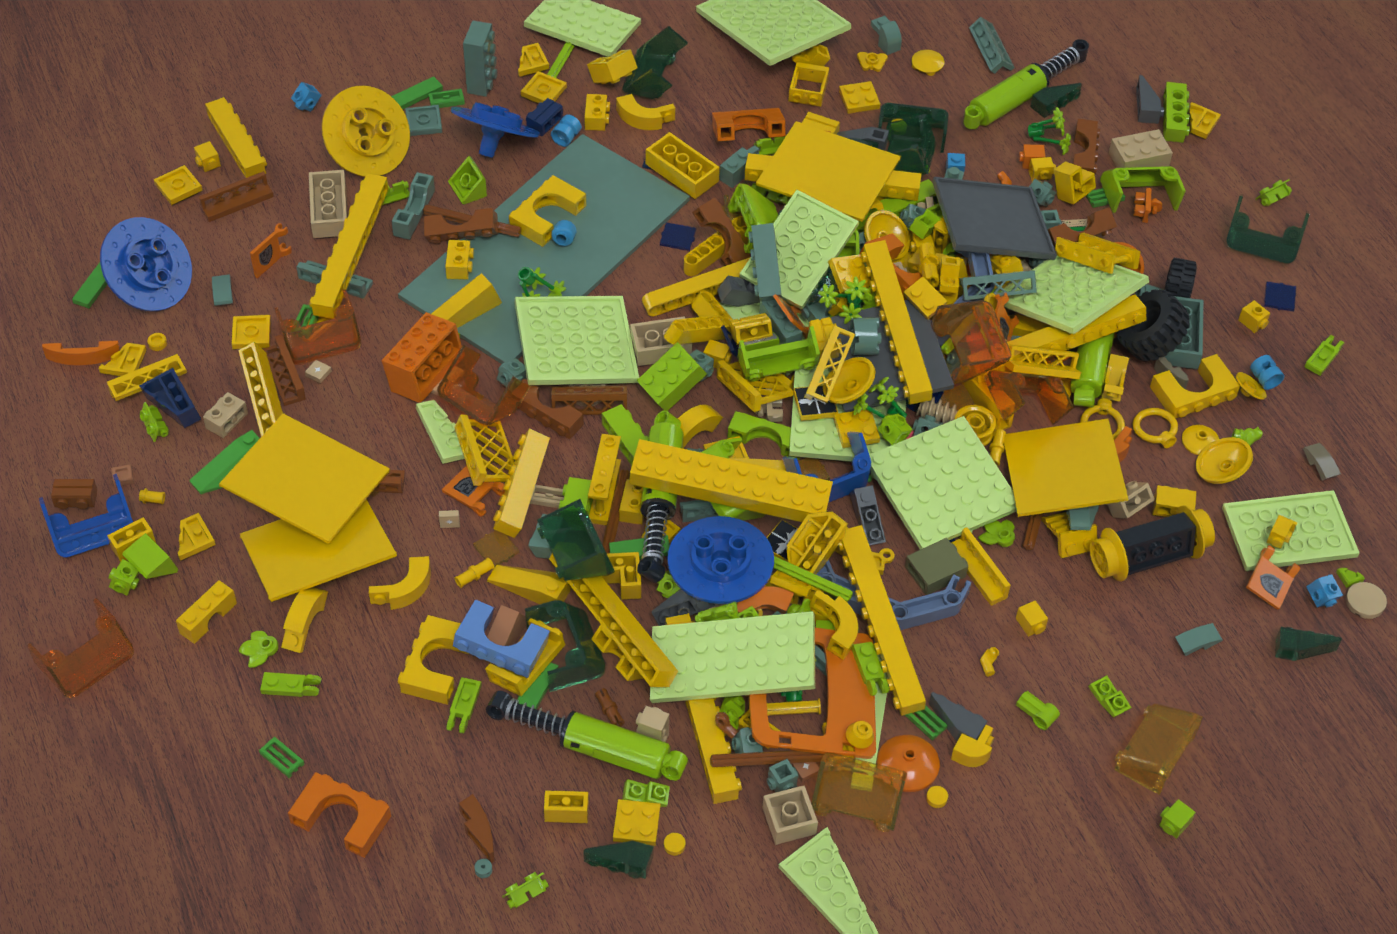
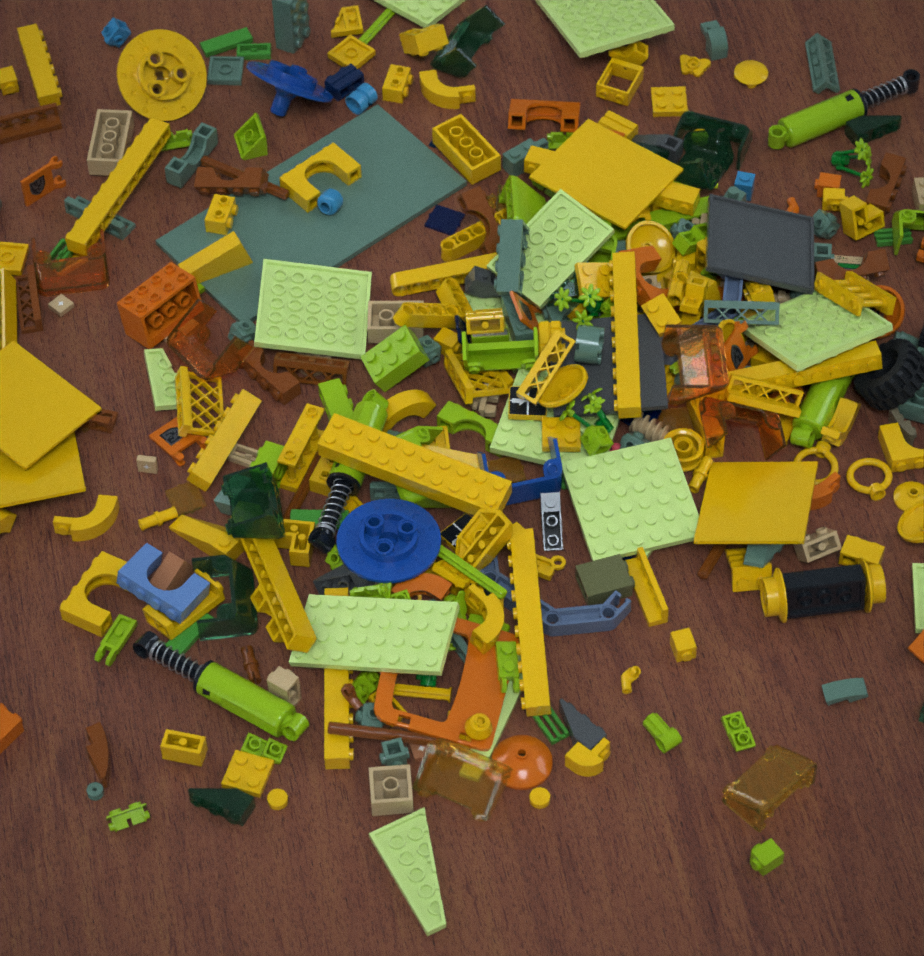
camera: 15 degrees right, 0 degrees up
plant [518,267,566,297] -> none
lime plate [978,520,1015,547] -> none

